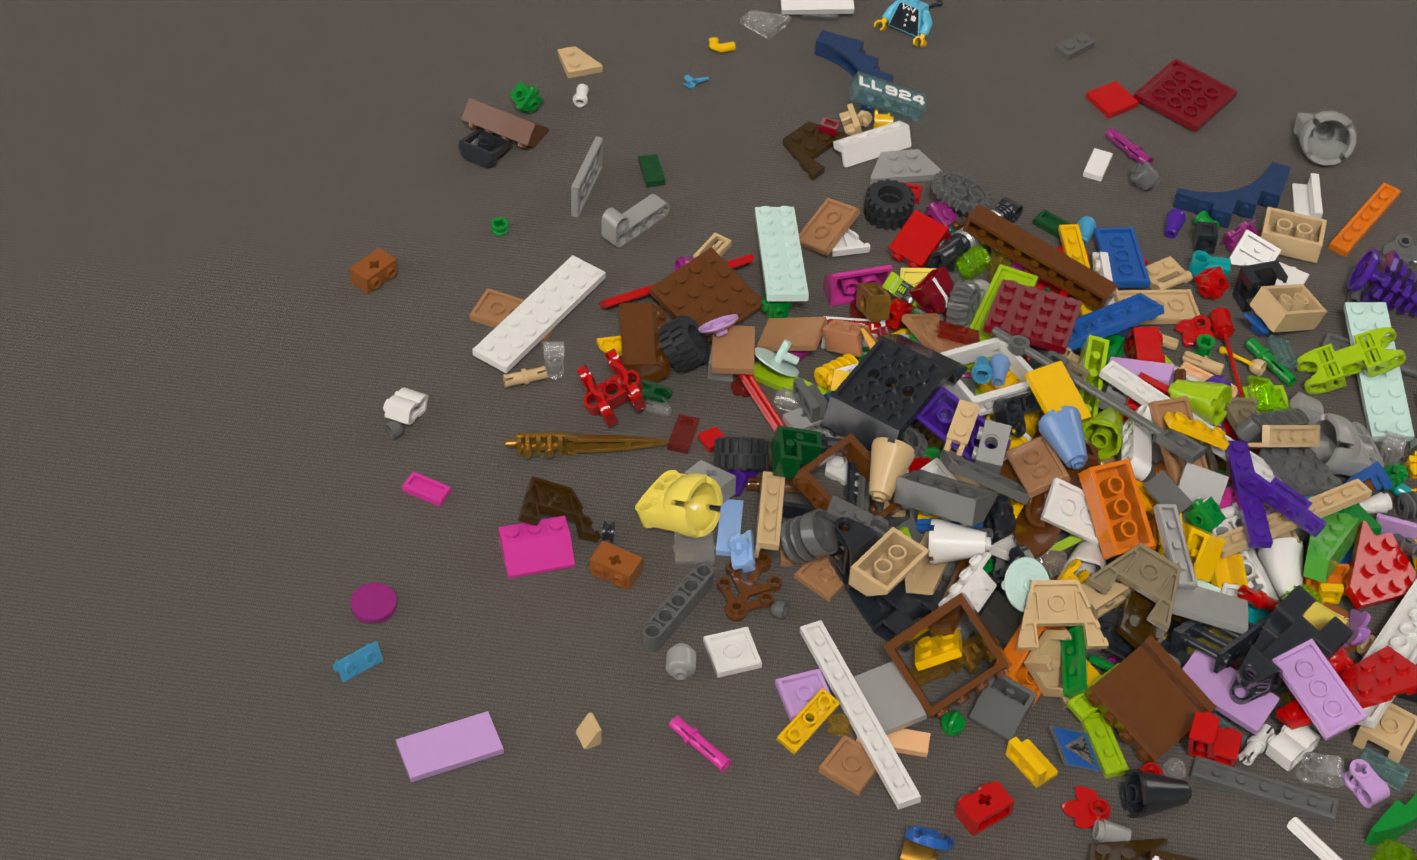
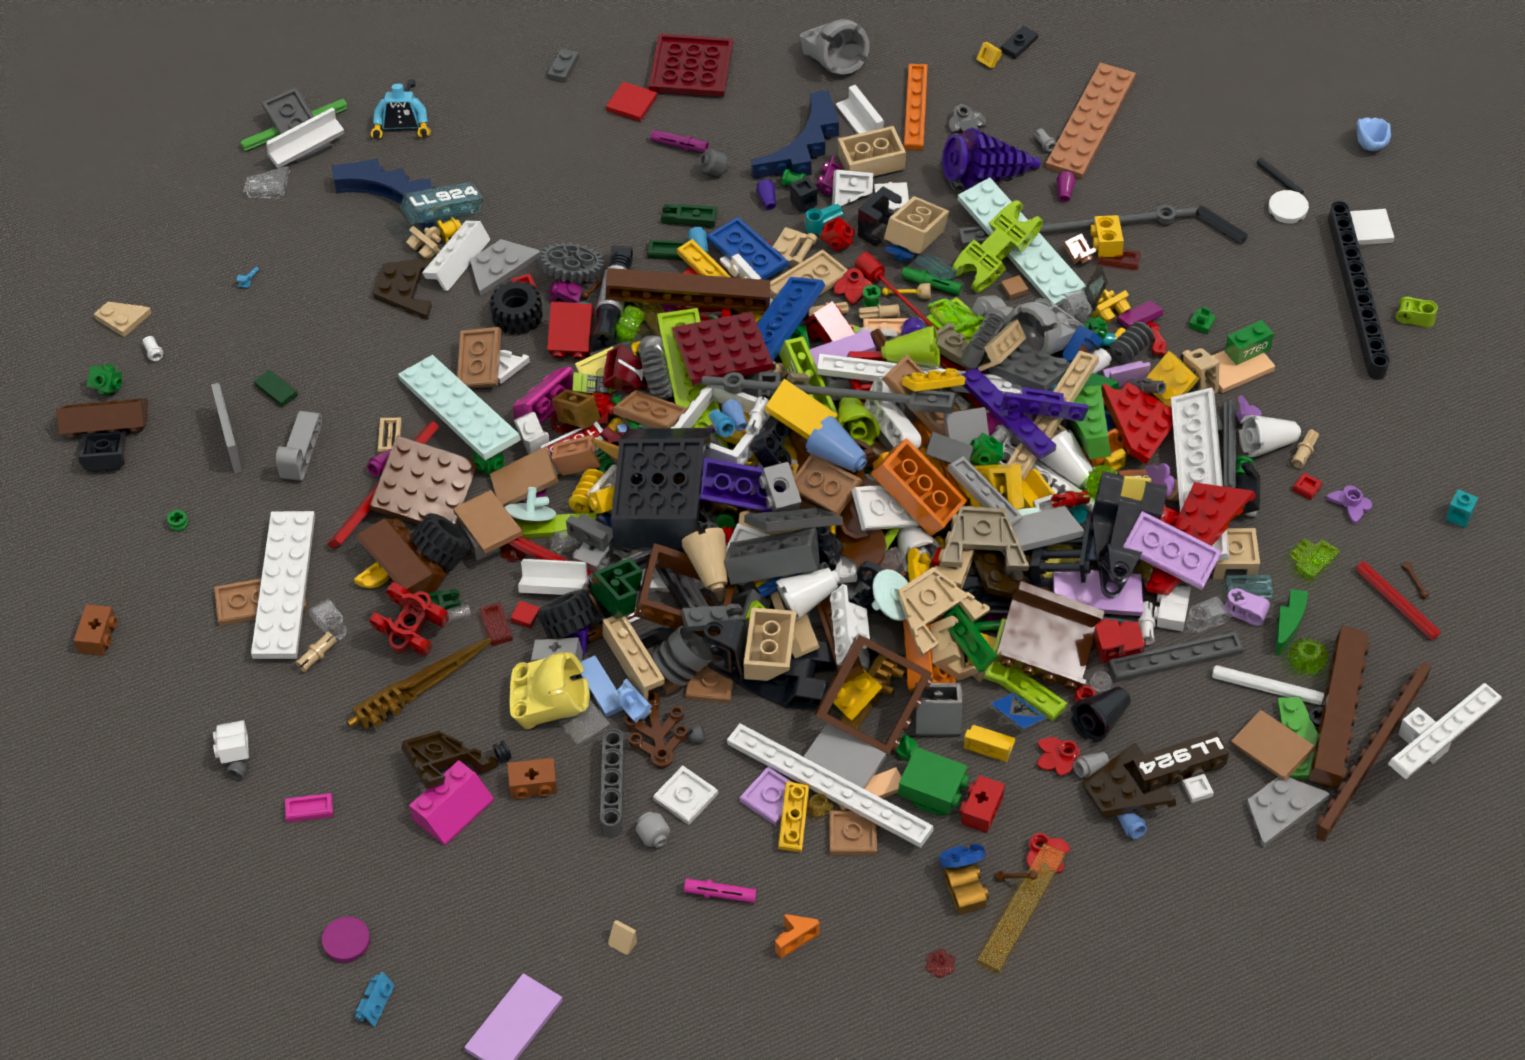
camera: 30 degrees left, 5 degrees up
lavender dish [698,314,739,337] -> none
yellow arm [708,37,736,53] -> none
dark red tile [818,117,841,137] -> none
clear red tile [937,320,980,345] -> none
tan hinge [944,399,981,457] -> none
white tile [1083,148,1113,182] -> none
none -> white slope [514,412,549,455]
none -> white panel [518,559,587,595]
none -> dark green hinge [660,204,718,226]
none -> white pin [746,397,769,436]
none -> orange slope [775,914,820,959]
none -> green brick [898,747,970,816]
none -> medium nougat tile [1001,275,1028,300]

